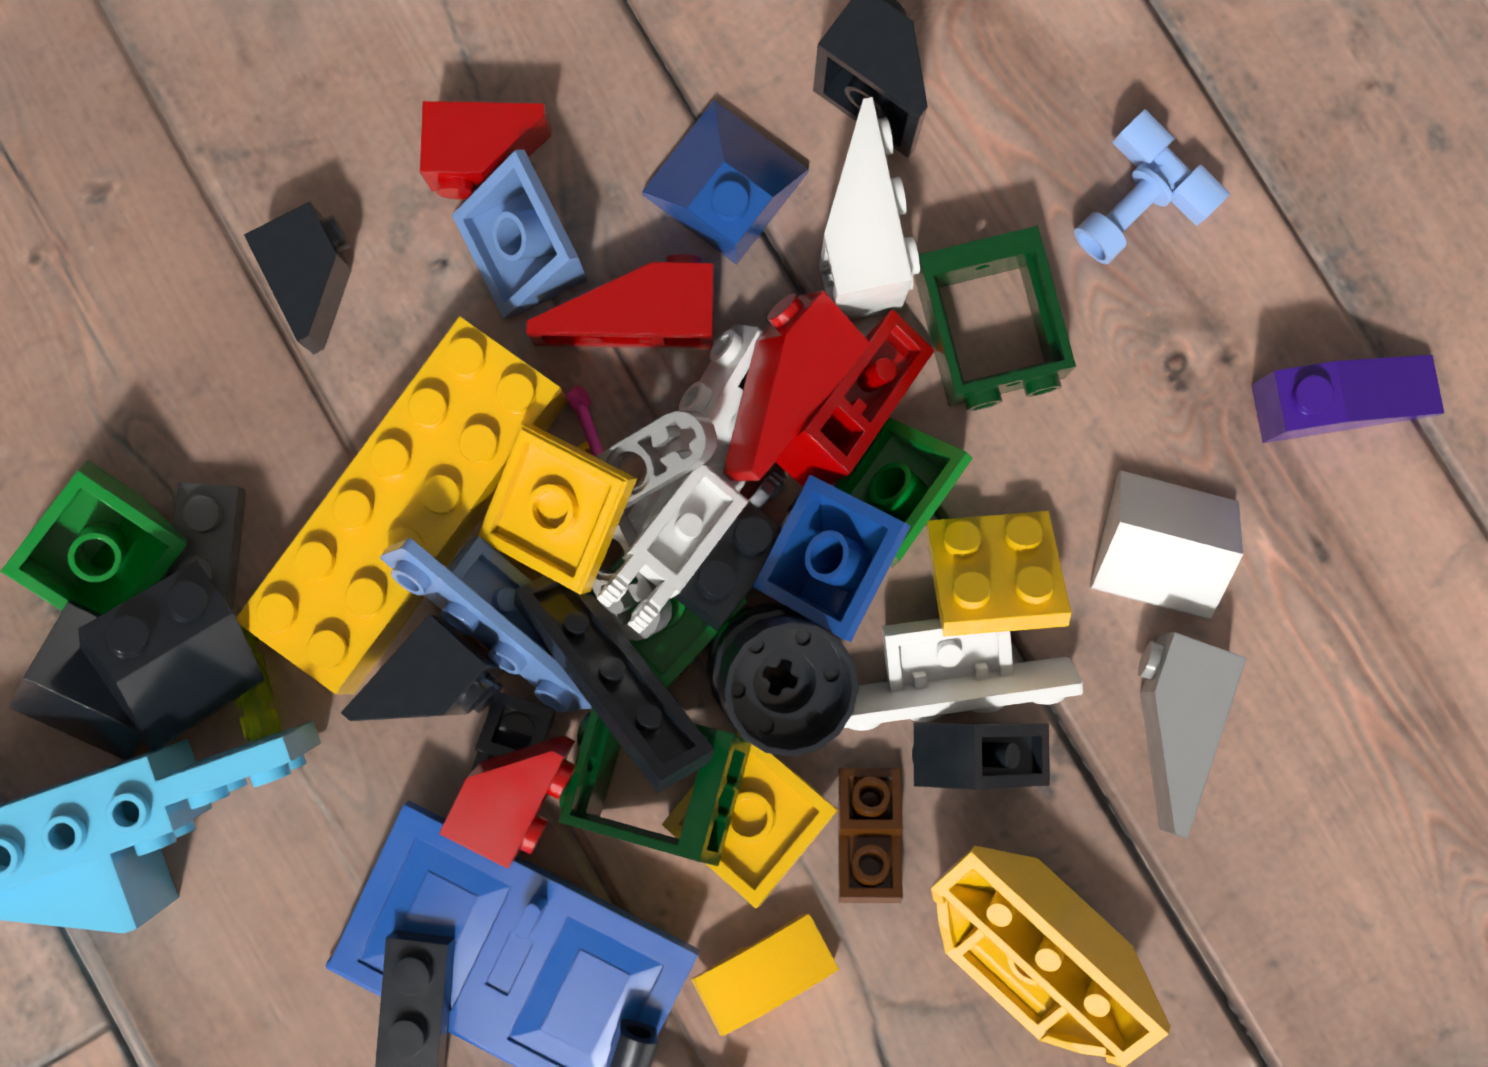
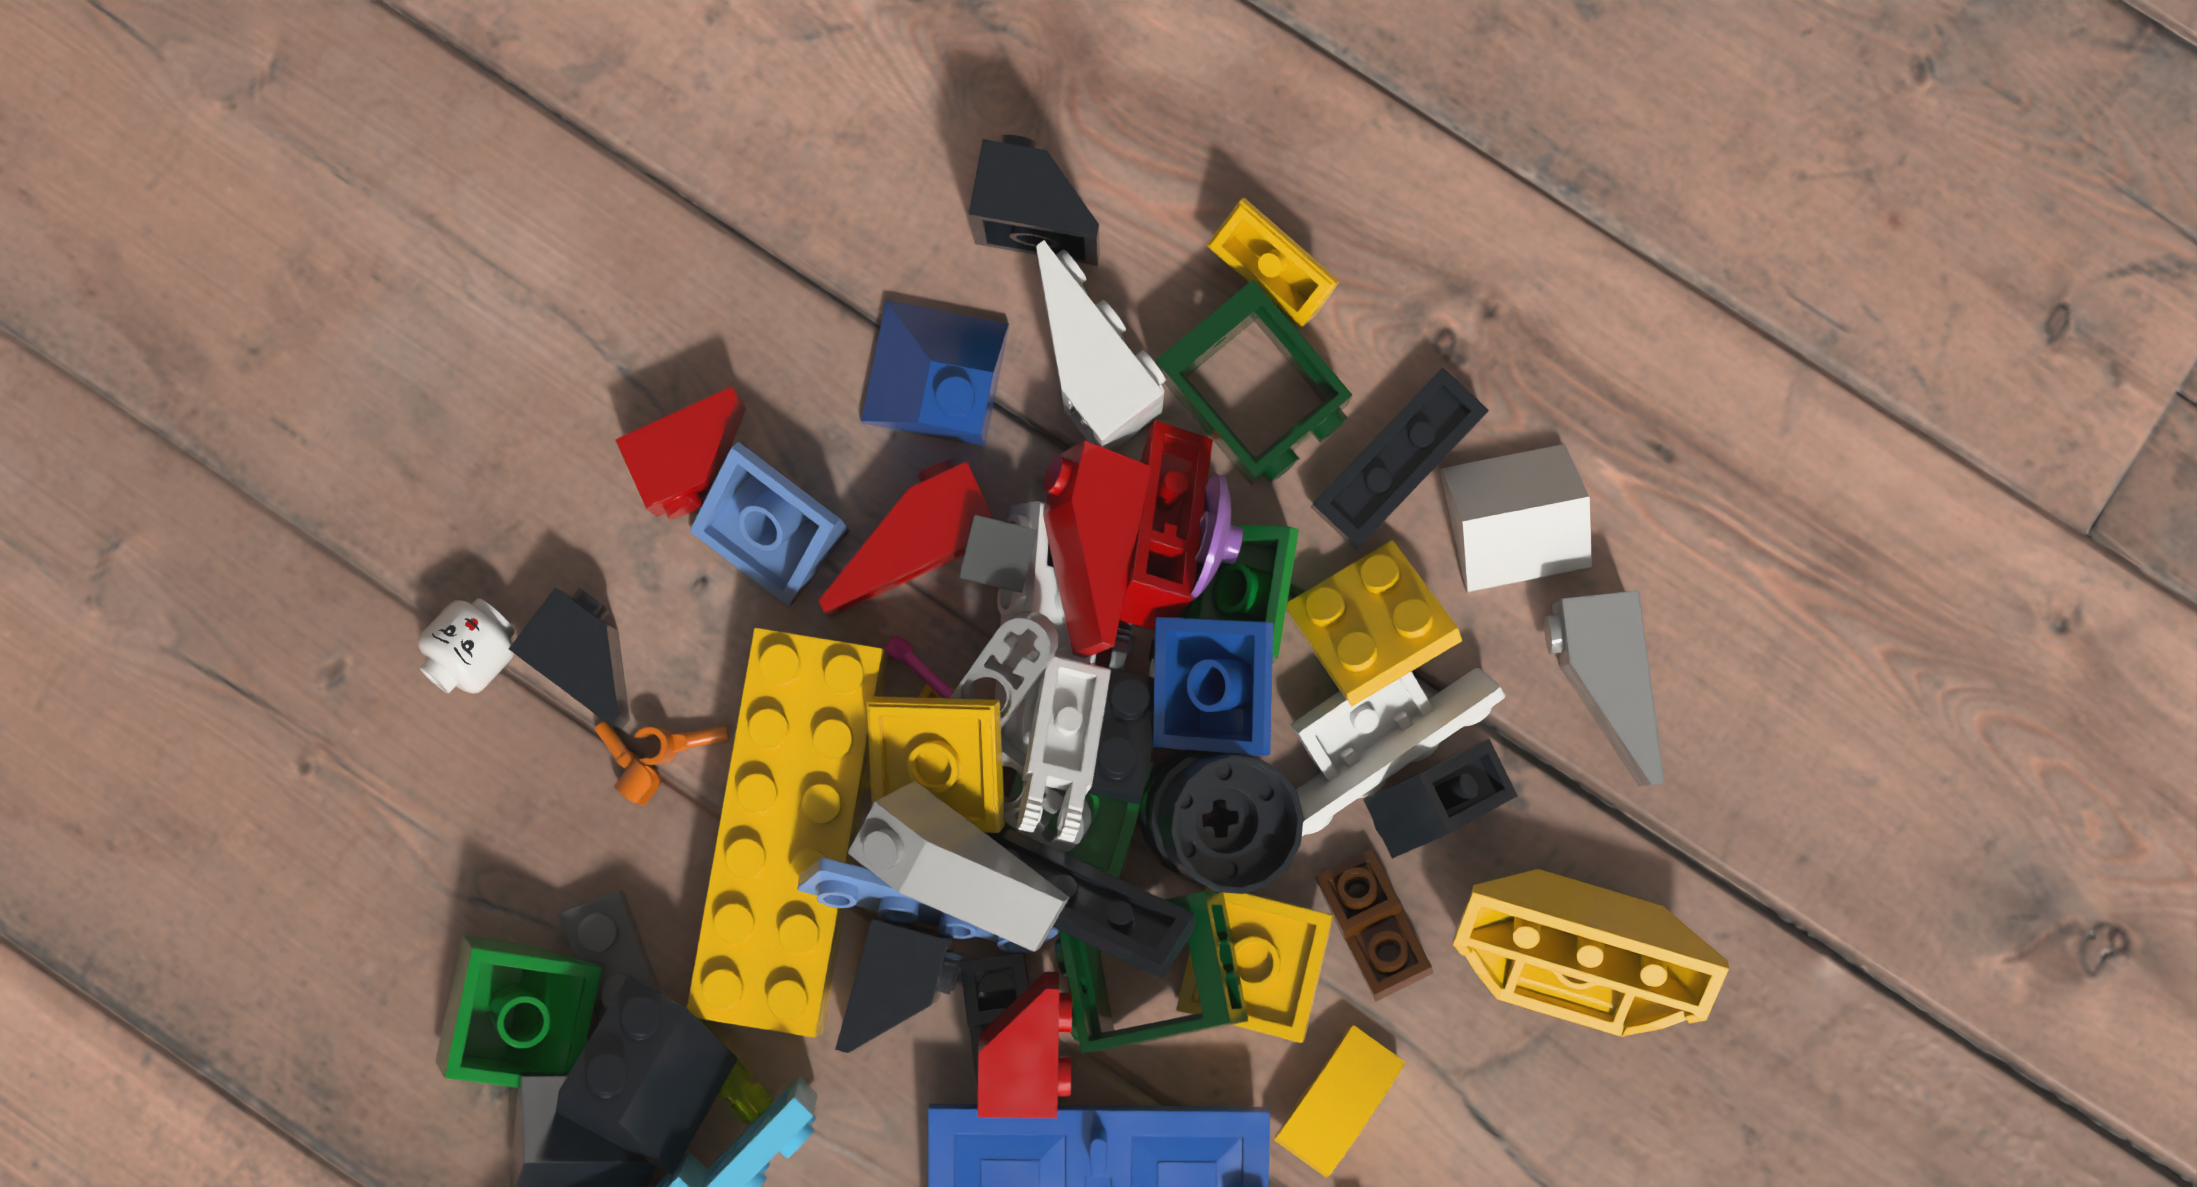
camera: 25 degrees left, 0 degrees up
light blue bar [1074,109,1230,264] -> none
dark purple slope [1251,355,1445,443] -> none
none -> white head [418,598,515,694]
none -> orange hand [595,721,661,806]
none -> orange hand [634,726,729,765]
none -> light grey slope [848,781,1070,952]
none -> dark grey tile [959,515,1037,593]
none -> medium lavender dish [1190,474,1243,601]
none -> yellow slope [1206,198,1340,328]
none -> black plate [1311,367,1489,550]

